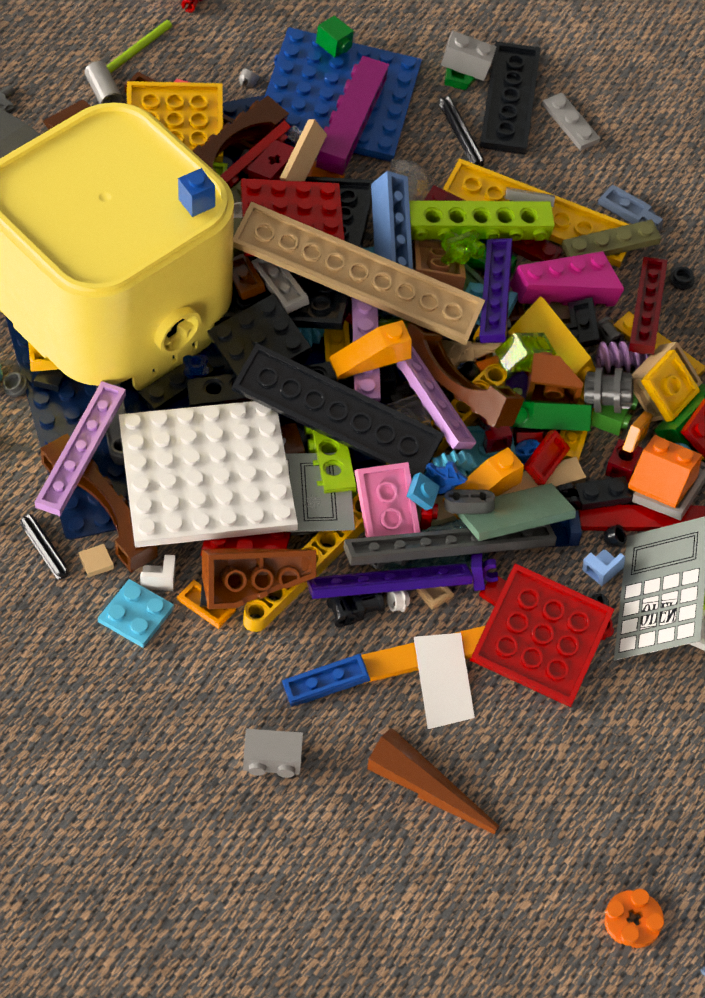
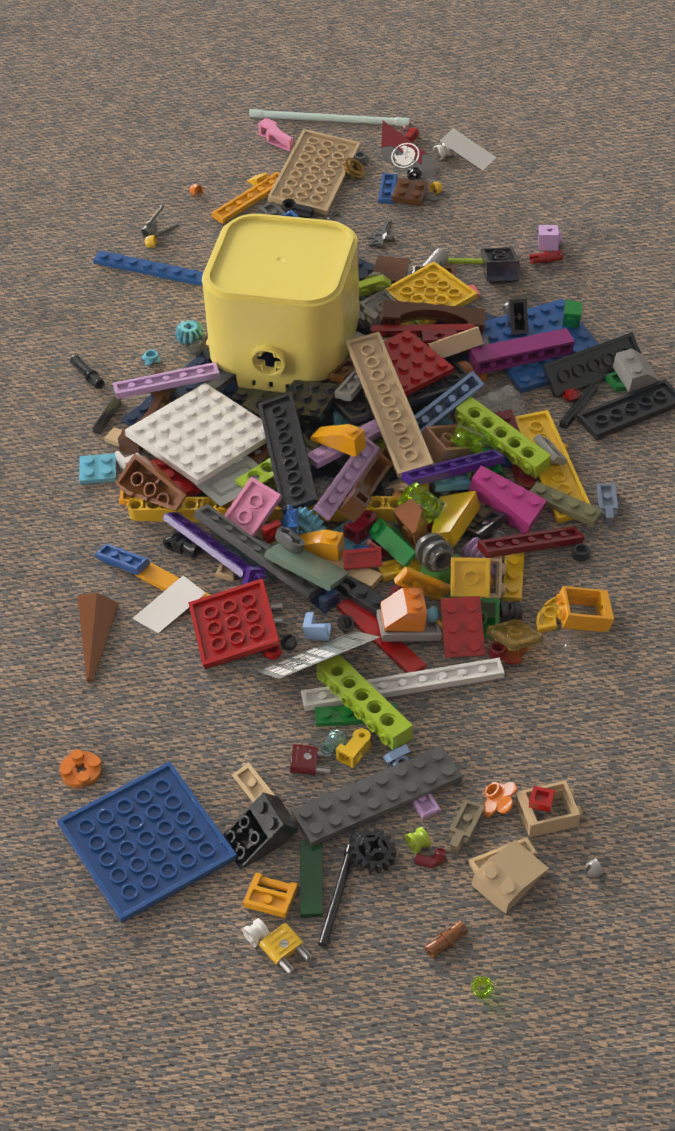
camera: 60 degrees right, 10 degrees down
blue brick [178,168,215,217] -> none
clear blue plate [183,354,209,379] -> none
light grey brick [243,729,303,778] -> none
white plate [386,590,410,612] -> none
dark azure plate [406,472,440,511] -> none
light grey plate [542,93,600,151] -> none
none -> black slope [480,247,520,283]
none -> black slope [507,299,529,334]
none -> black plate [541,332,641,398]
none -> red plate [562,388,579,401]

